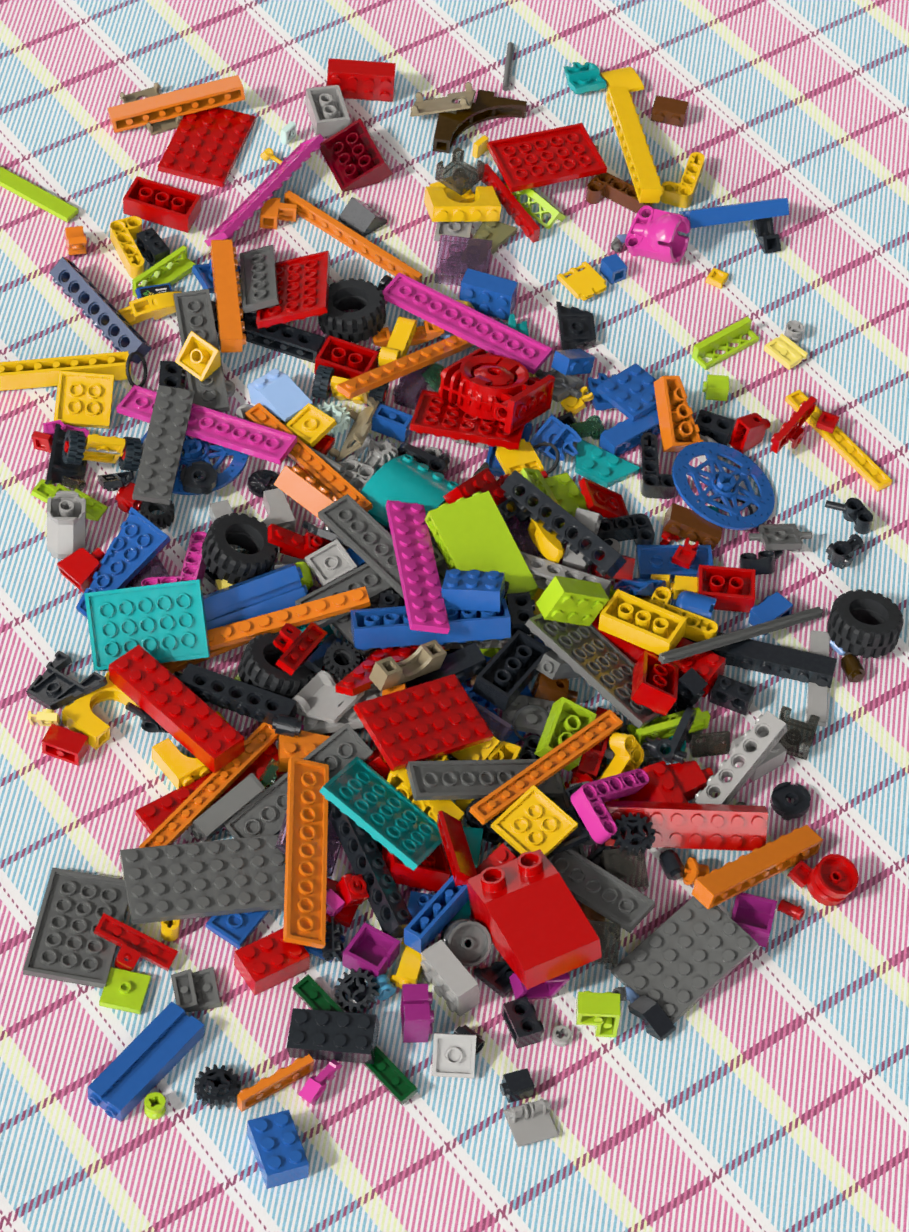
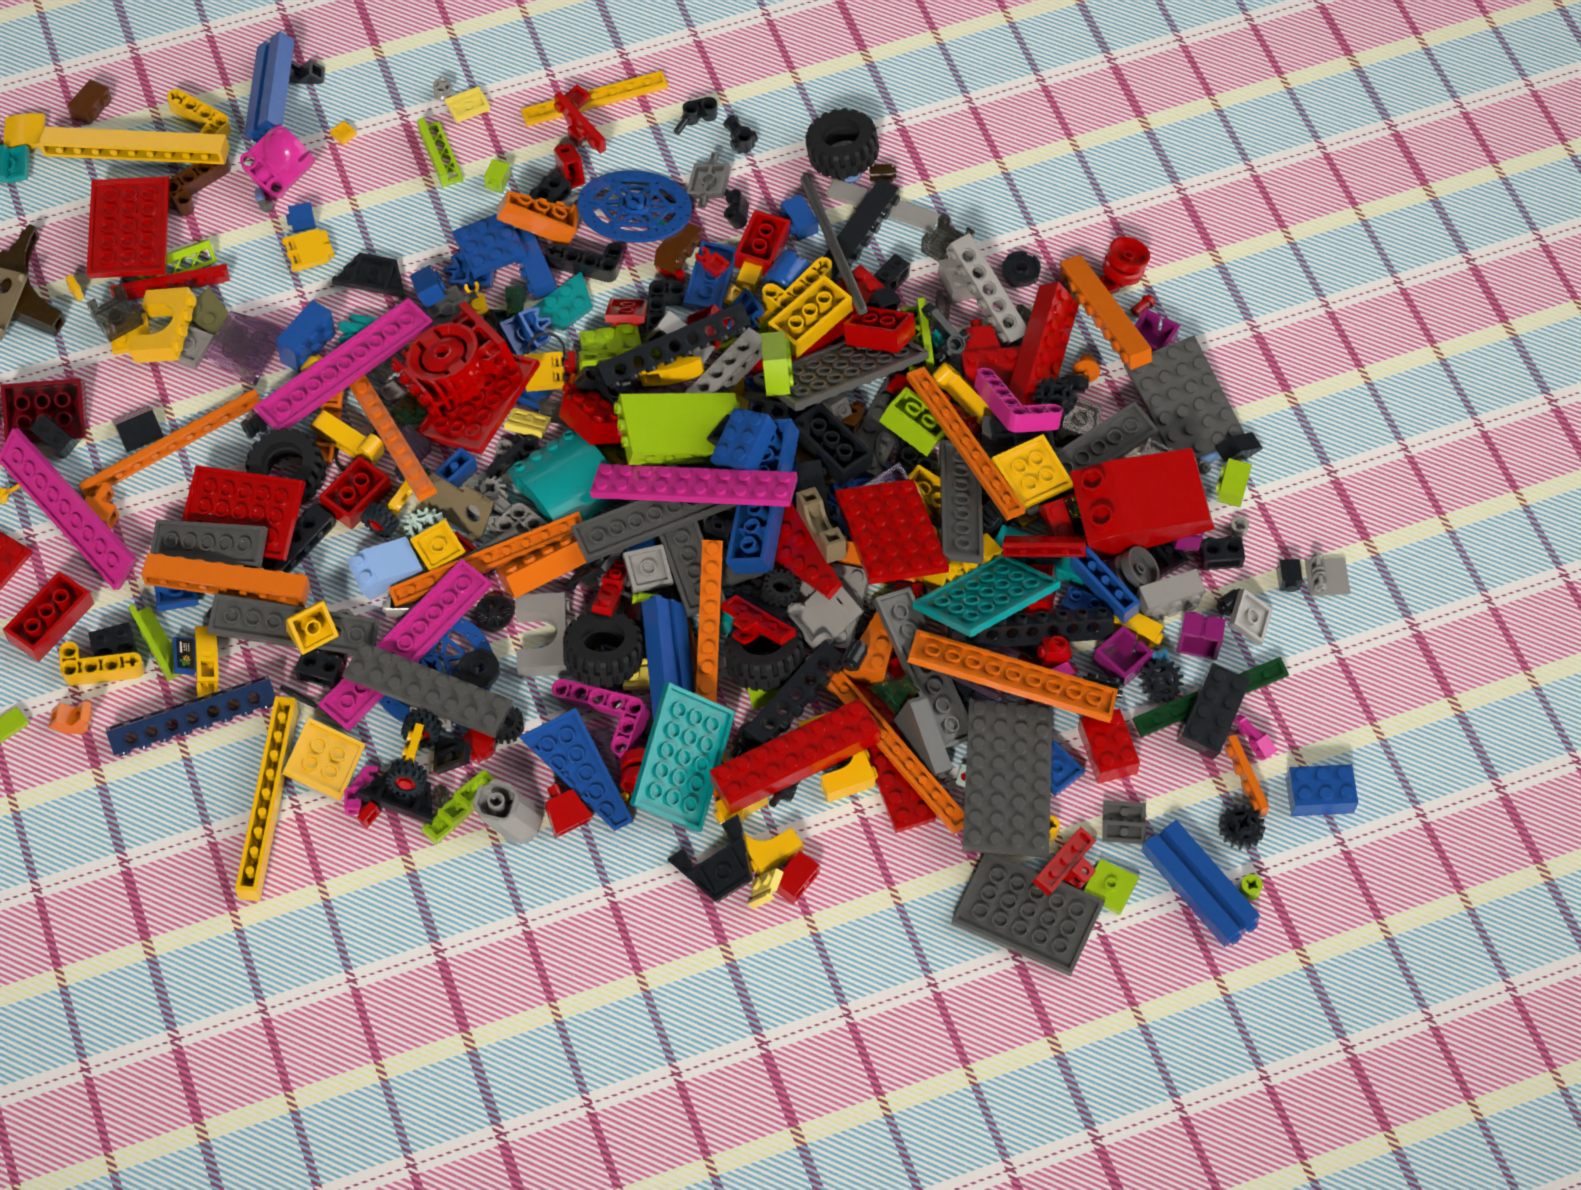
camera: 70 degrees left, 10 degrees up
none -> black brick [29,414,79,458]
none -> light yellow plate [504,407,551,439]

